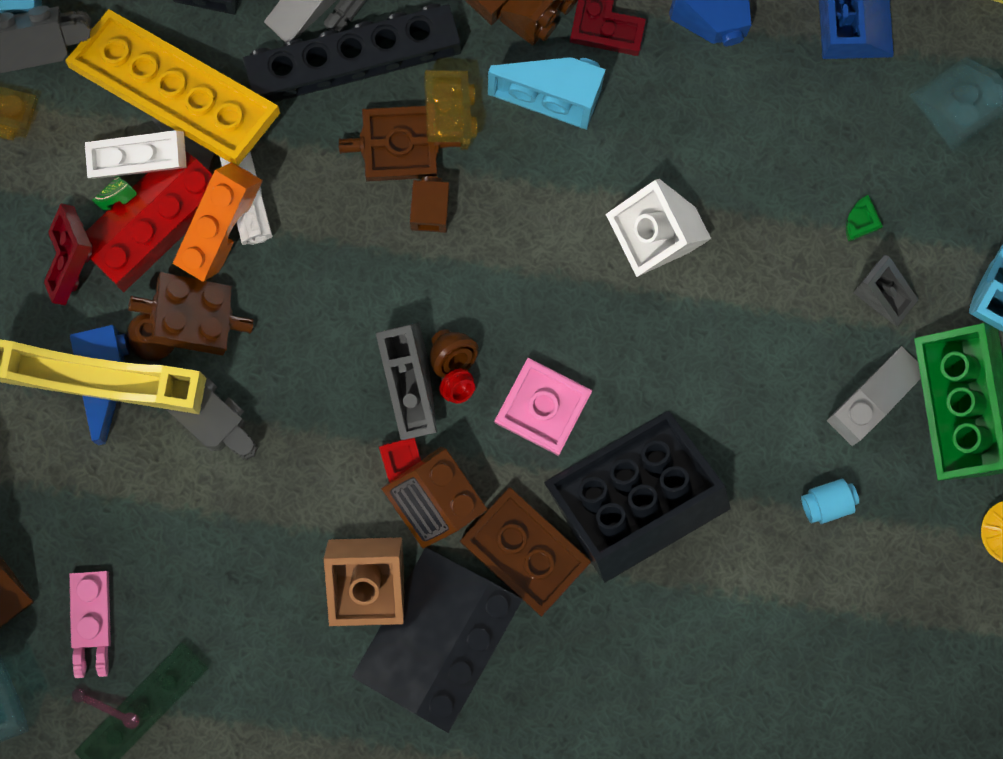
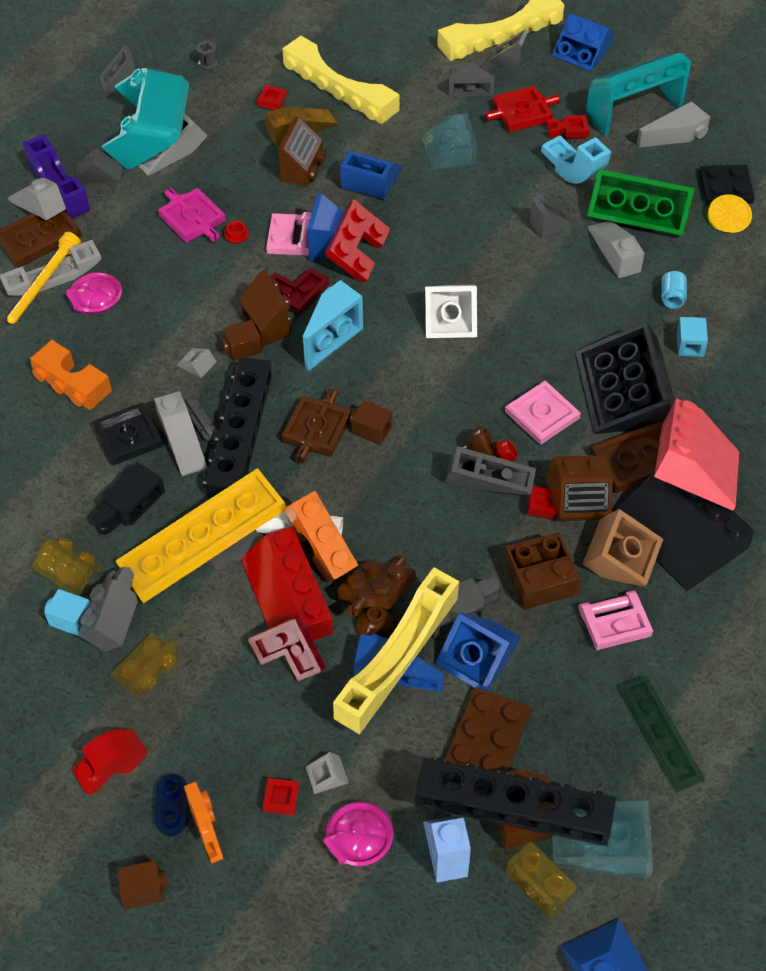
camera: 60 degrees left, 25 degrees down
bright pink hinge [69,571,111,678] -> none
clear pink hinge [72,688,140,729] -> none
white plate [85,130,187,179] -> none
green tile [92,176,137,210] -> none
clear yellow bracket [424,70,477,150] -> none
green tile [846,195,883,242] -> none
none -> red plate [324,199,390,283]
none -> blue slope [435,612,521,691]
none -> reddish brown plate [445,687,532,772]
none -> reddish brown slope [505,532,580,610]
none -> bright pink plate [579,590,653,651]
none -> coral slope [654,398,739,510]
none -> medium azure brick [677,317,708,357]

